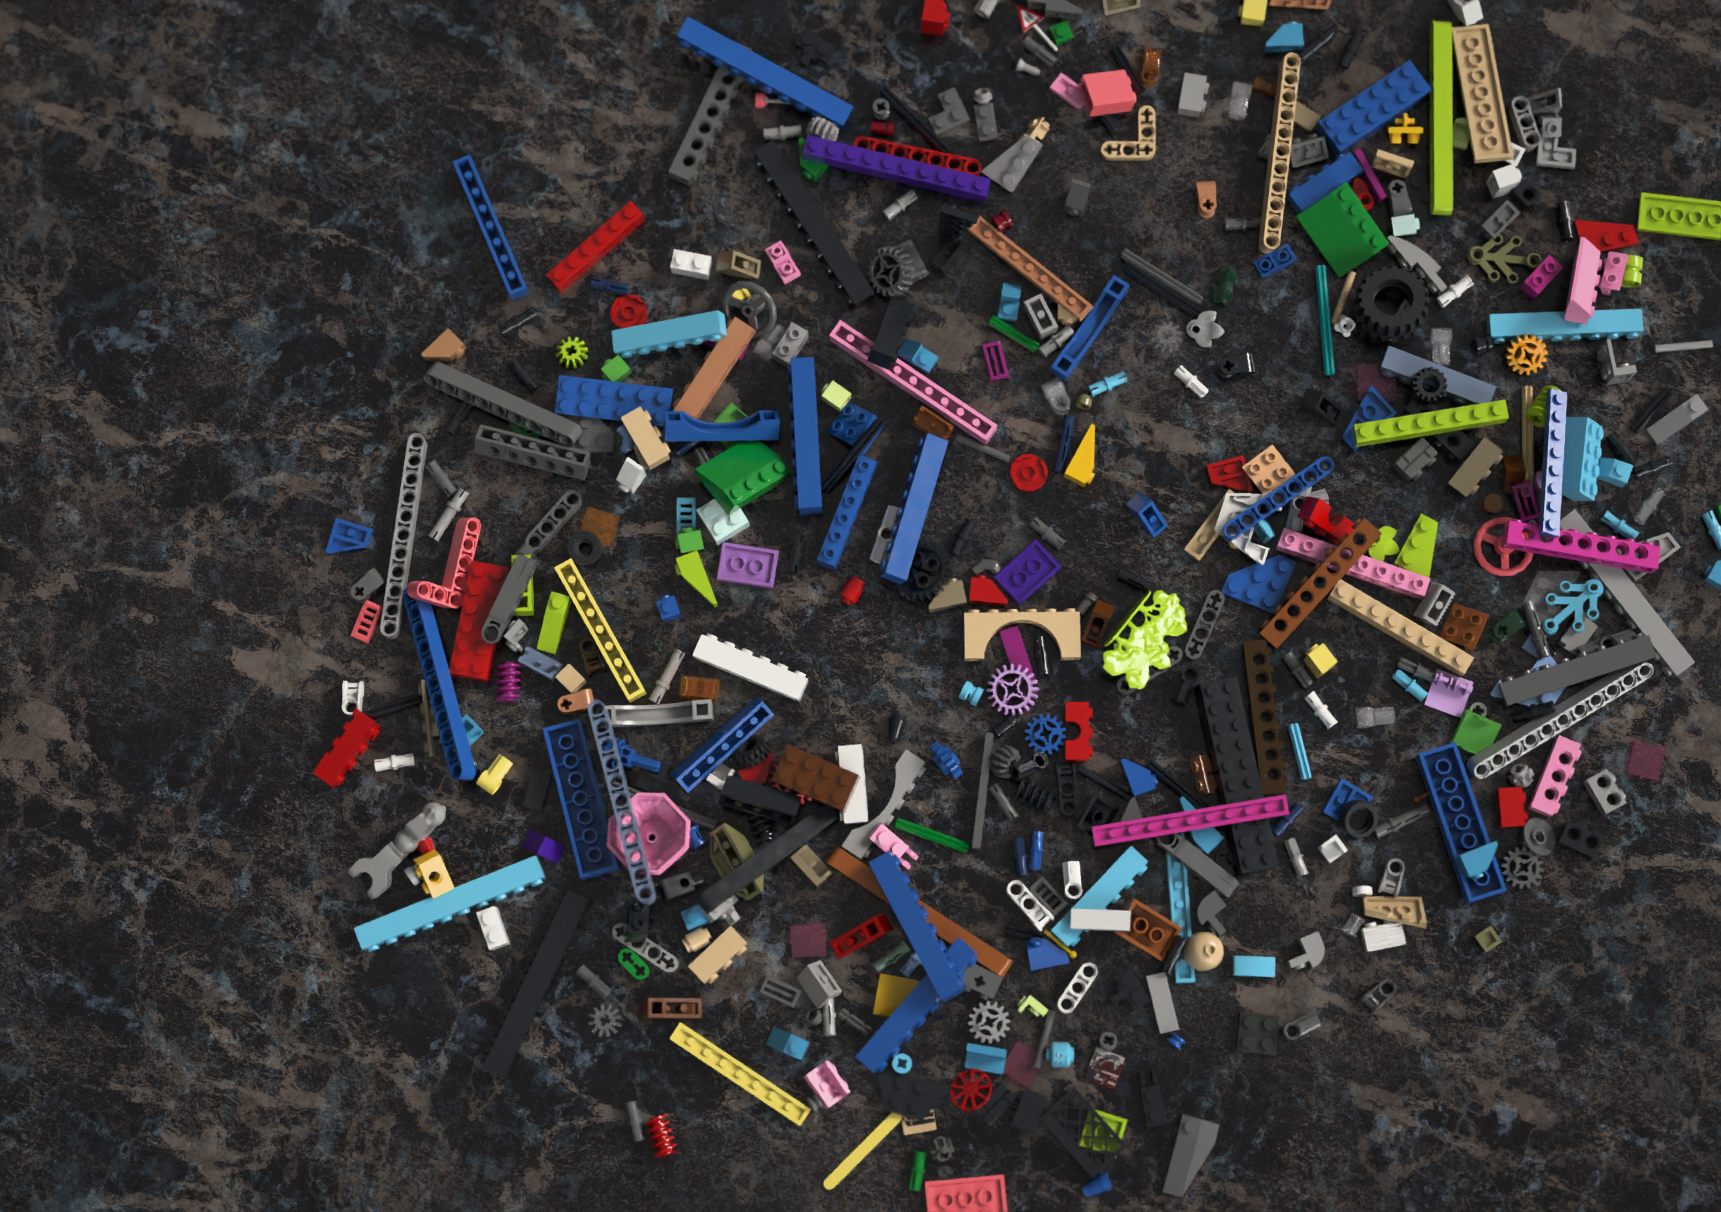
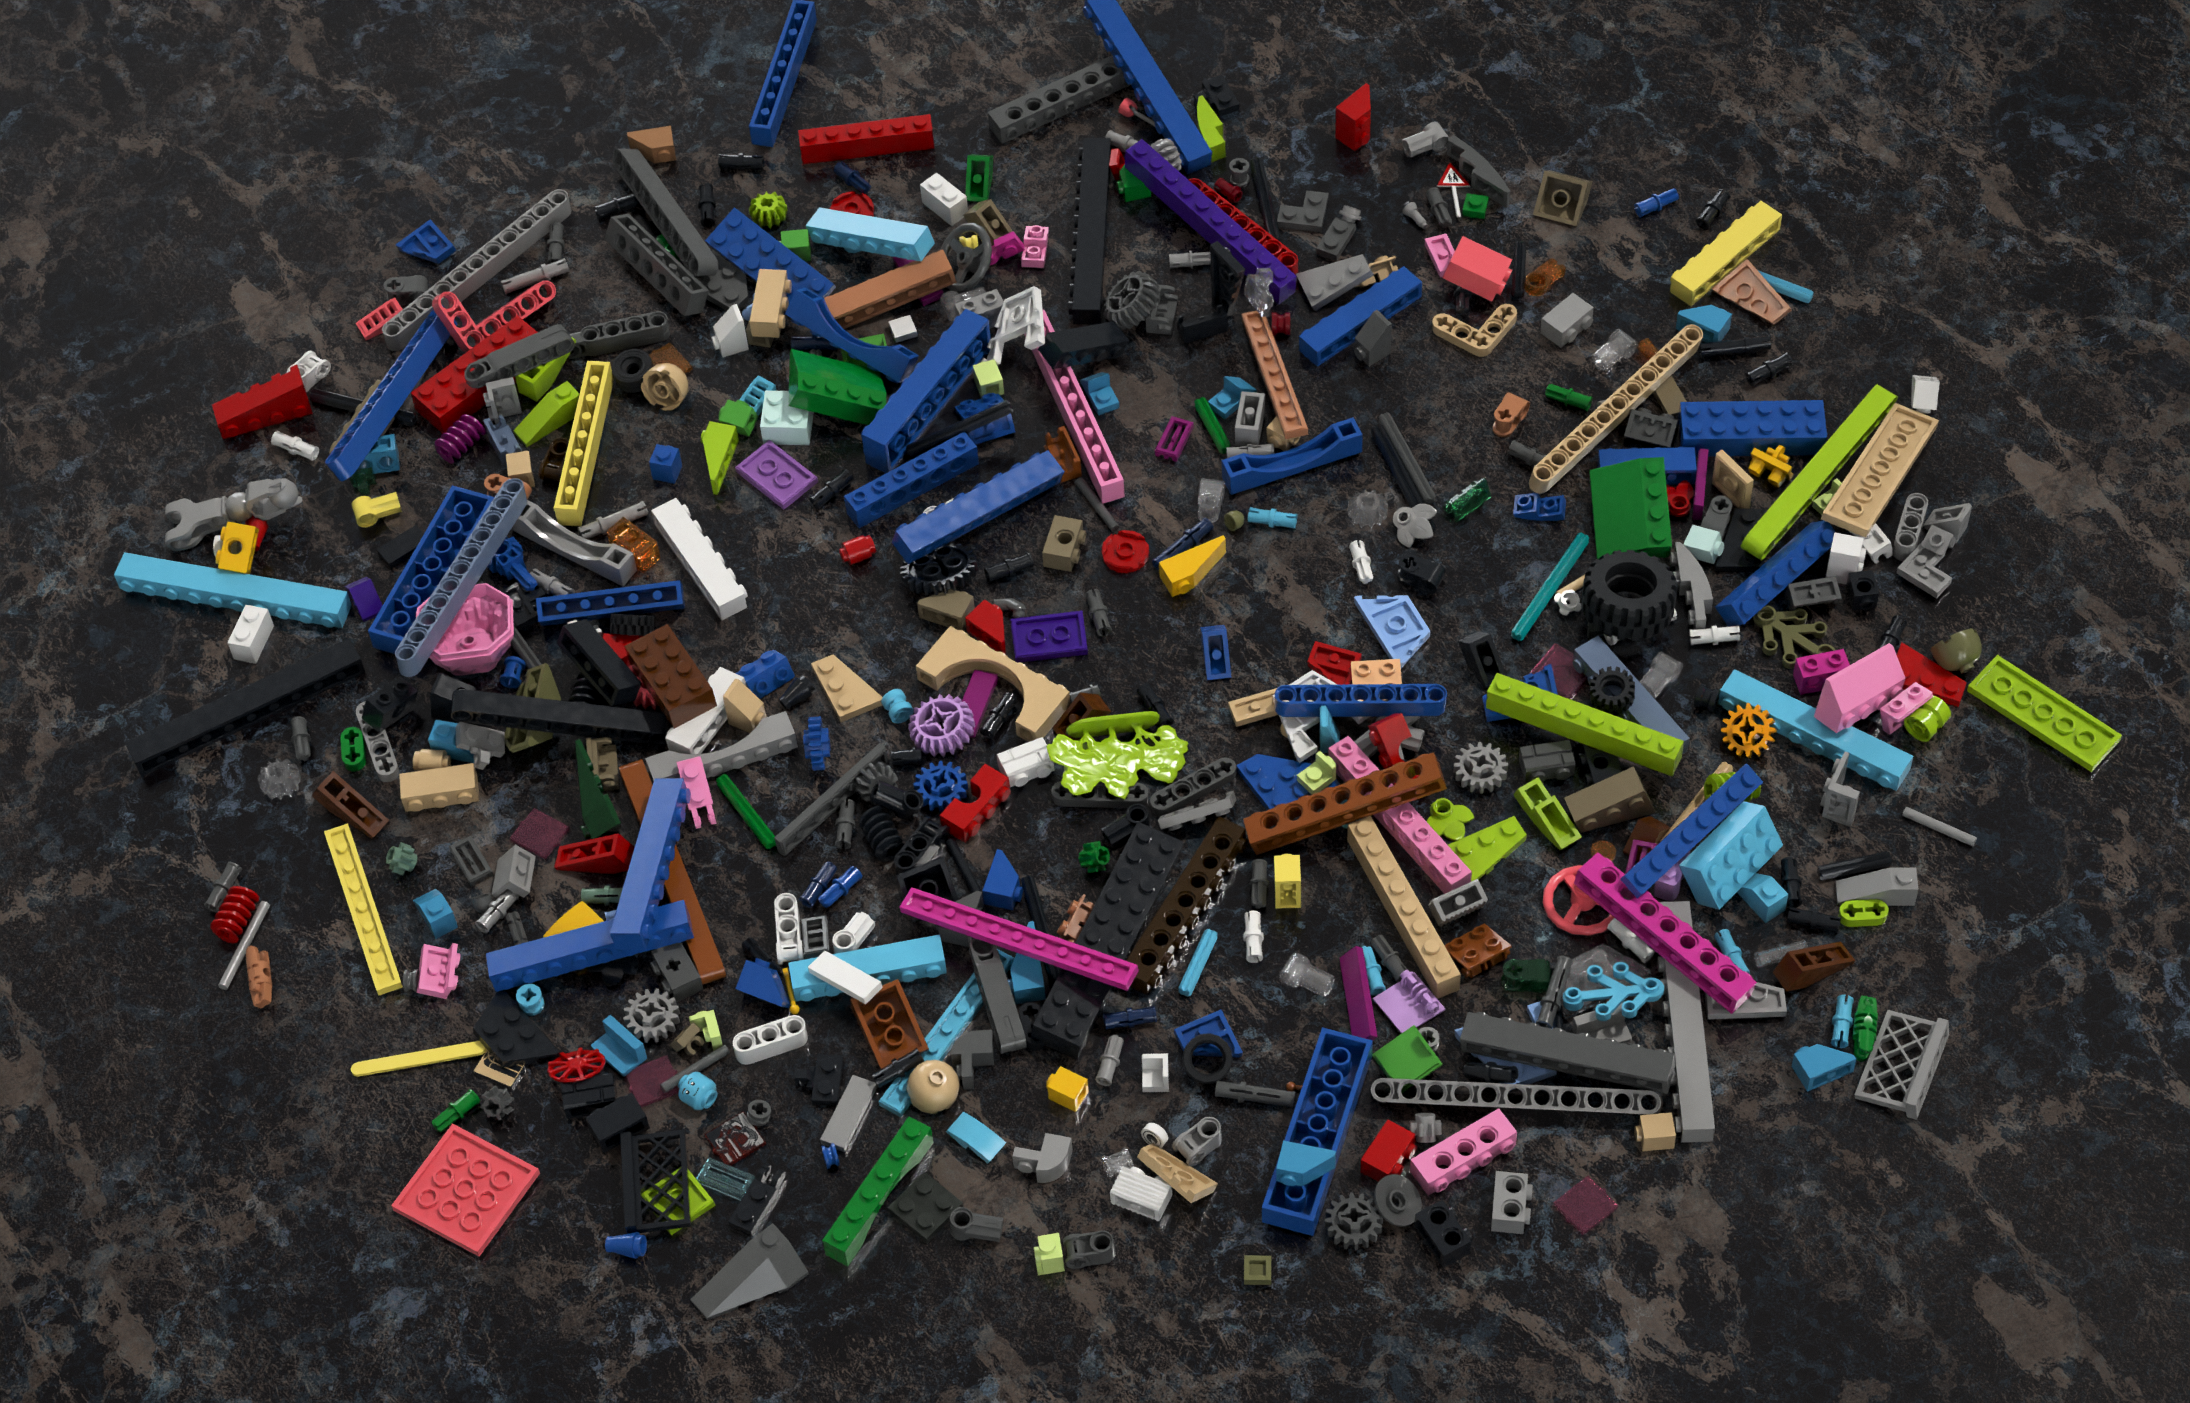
camera: 35 degrees right, 25 degrees down
none -> light grey bar [218,901,270,990]
none -> nougat hinge [246,945,272,1009]
none -> sand green gear [386,842,417,876]
none -> light grey pin [530,568,575,596]
none -> dark green wedge [575,739,621,840]
none -> tan cylinder [641,363,688,411]
none -> dark tan tile [670,1023,705,1056]
none -> clear light blue tile [696,1157,756,1201]
none -> tan slope [723,678,767,733]
none -> blue bracket [735,650,795,699]
none -> tan wing [811,655,882,723]
none -> green arch [822,1116,934,1267]
none -> white tile [888,315,917,343]
none -> green slope [965,154,993,202]
none -> white wing [981,286,1045,365]
none -> dark pink plate [990,231,1025,265]
none -> white brick [996,737,1055,787]
none -> yellowish green brick [1034,1233,1065,1276]
none -> dark tan brick [1042,515,1086,572]
none -> yellow brick [1046,1066,1089,1112]
none -> green gear [1079,841,1110,873]
none -> red tile [1109,148,1125,181]
none -> light grey wing [1158,790,1236,831]
none -> lime slope [1197,95,1226,163]
none -> clear hinge [1244,267,1274,317]
none -> yellowish green bracket [1297,751,1336,794]
none -> blue brick [1299,266,1422,367]
none -> magenta tile [1339,946,1377,1040]
none -> light blue wing [1354,595,1430,668]
none -> light grey gear [1453,742,1508,794]
none -> lime slope [1513,777,1582,850]
none -> green axle [1545,384,1593,411]
none -> white pin [1607,918,1655,963]
none -> tan brick [1635,1112,1676,1151]
none -> blue brick [1715,520,1836,627]
none -> reddish brown slope [1773,941,1855,992]
none -> lime beam [1838,899,1889,927]
none -> olive cylinder [1930,628,1982,674]

